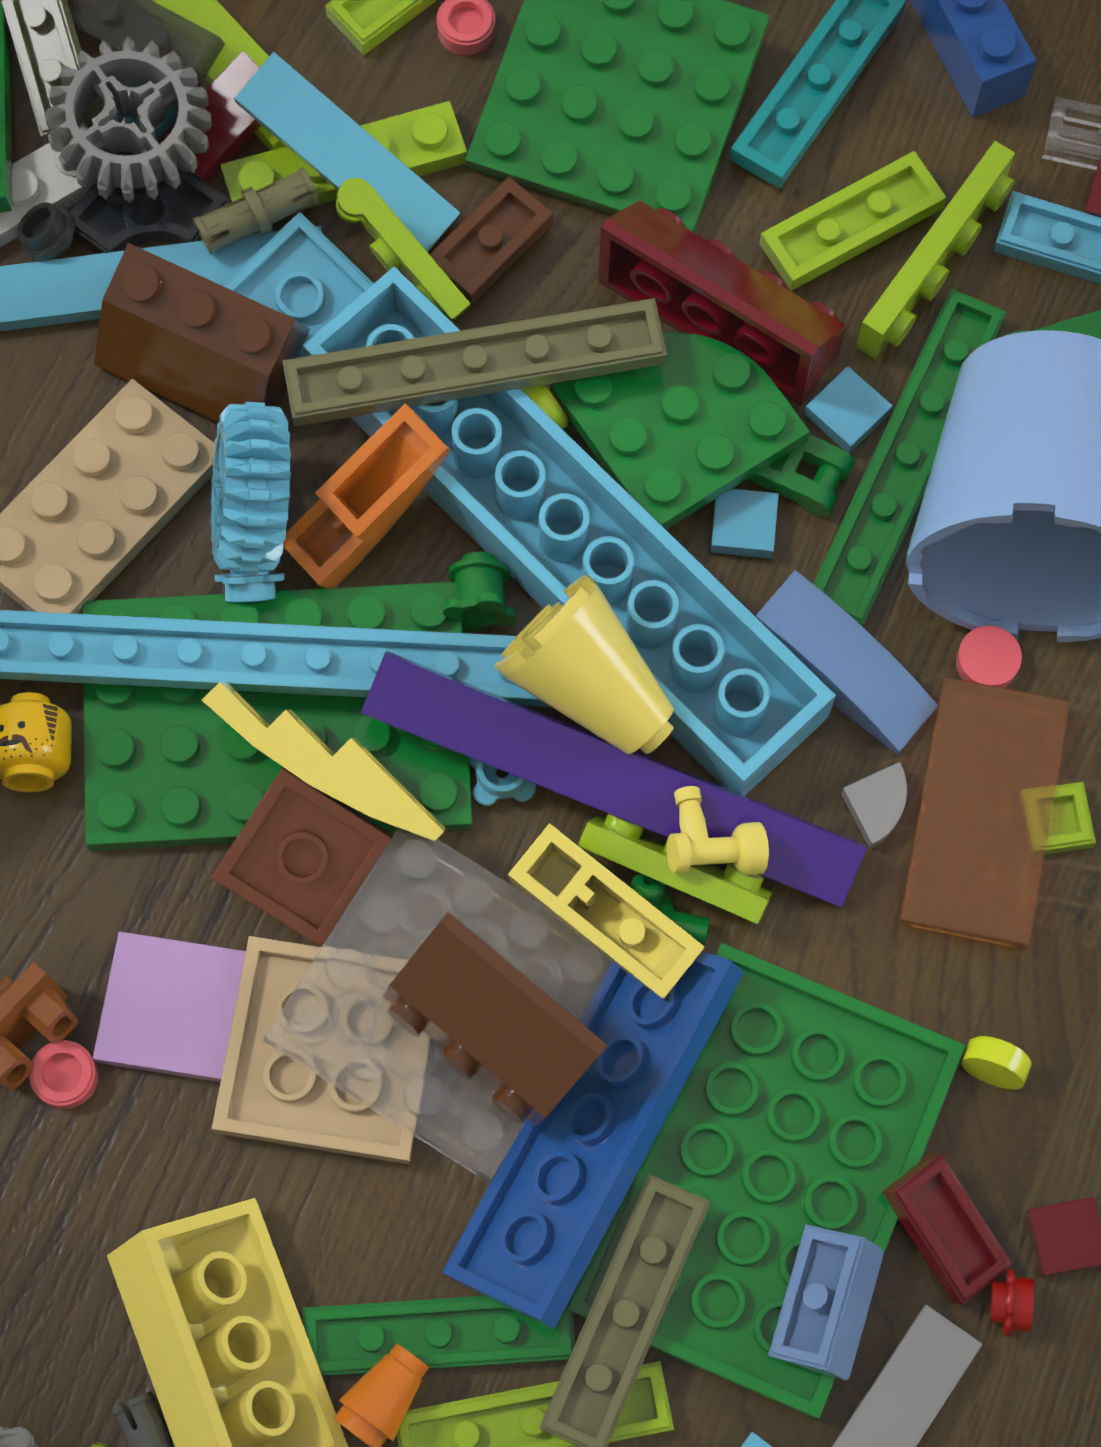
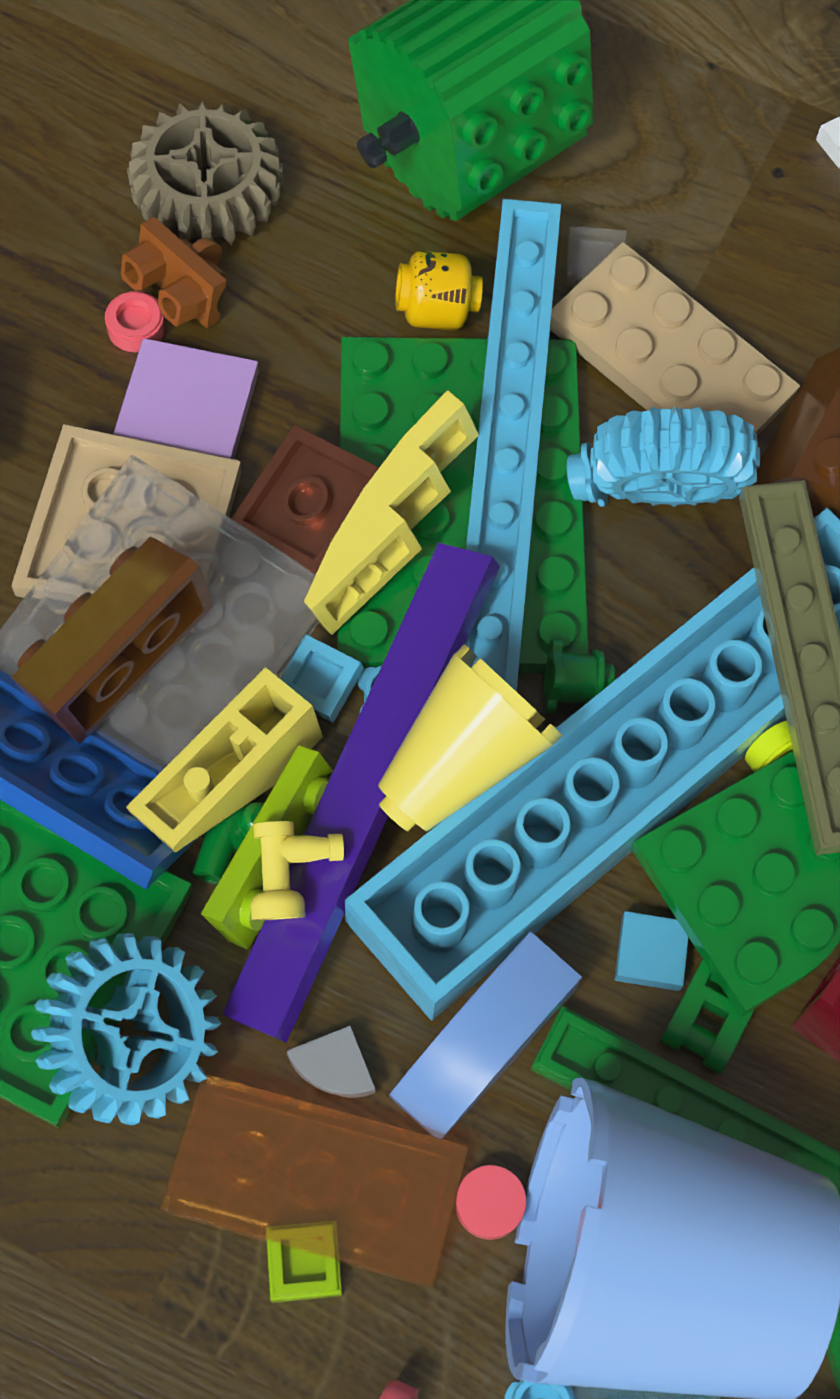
camera: 90 degrees right, 5 degrees down
orange slope [283,403,450,588] -> none
medium azure tile [804,366,893,454] -> none
neon yellow tile [961,1036,1032,1090] -> none
none -> medium azure gear [31,934,222,1125]
none -> medium azure plate [280,634,364,723]

